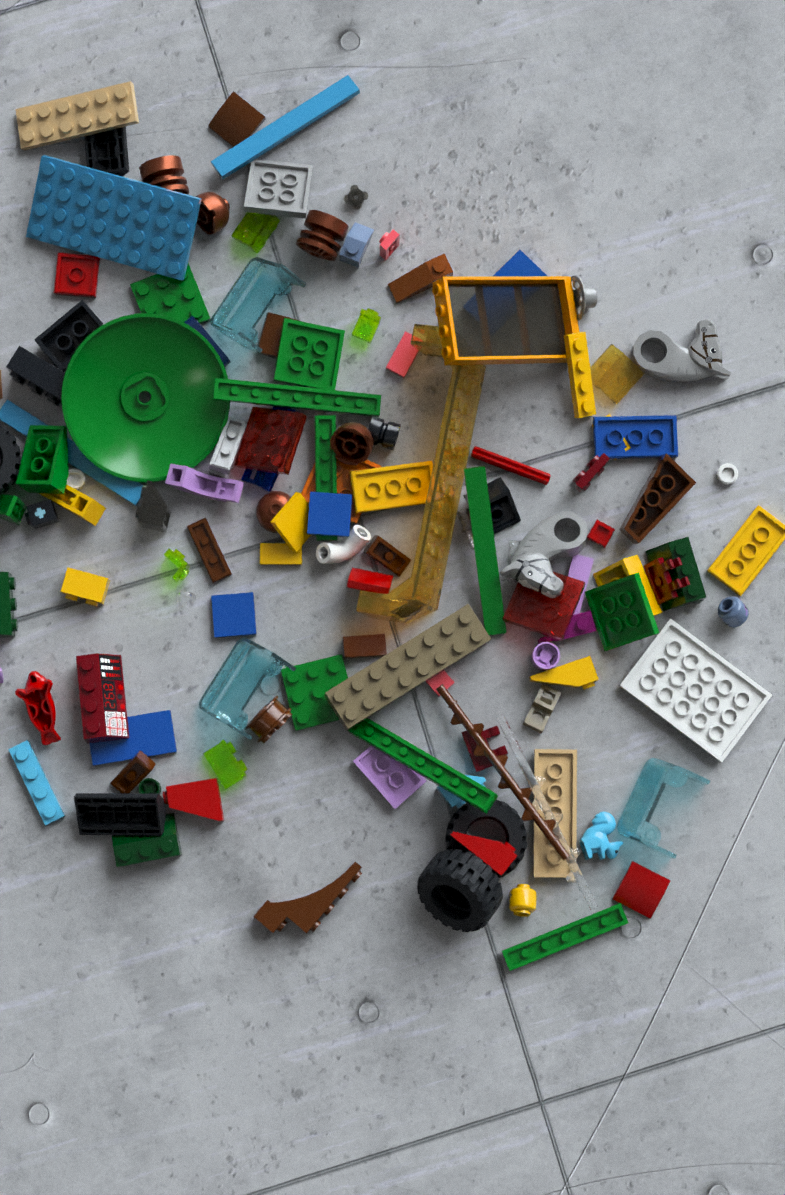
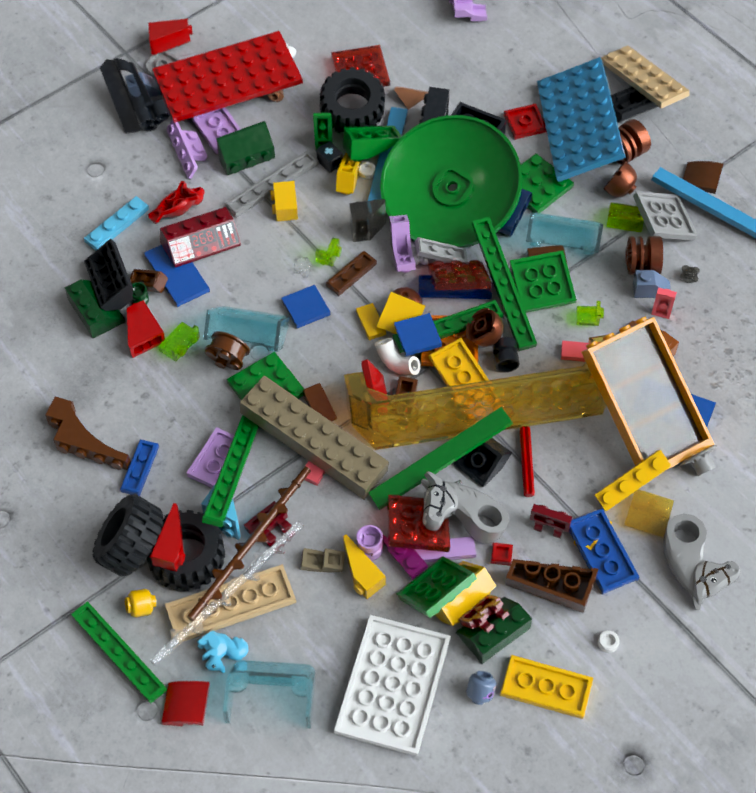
camera: 70 degrees right, 25 degrees down
none -> blue tile [120,439,159,496]
none -> light grey tile [225,150,319,218]

